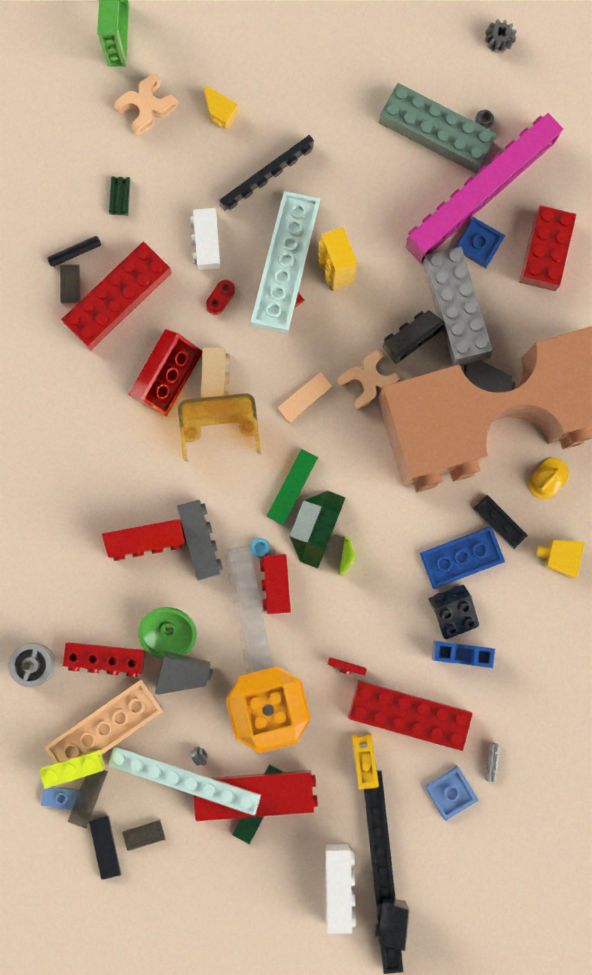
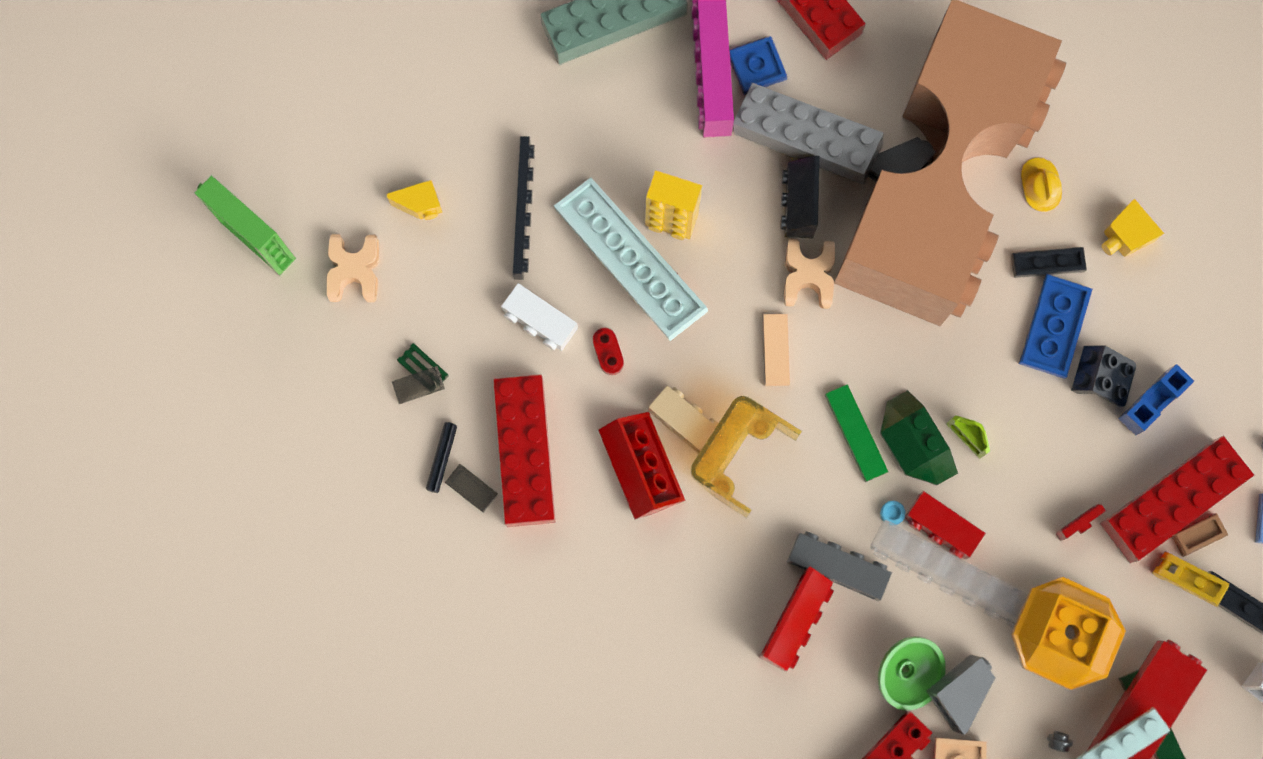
camera: 45 degrees left, 5 degrees down
none -> clear smoke tile [392,366,445,404]
none -> medium nougat tile [1172,513,1228,557]

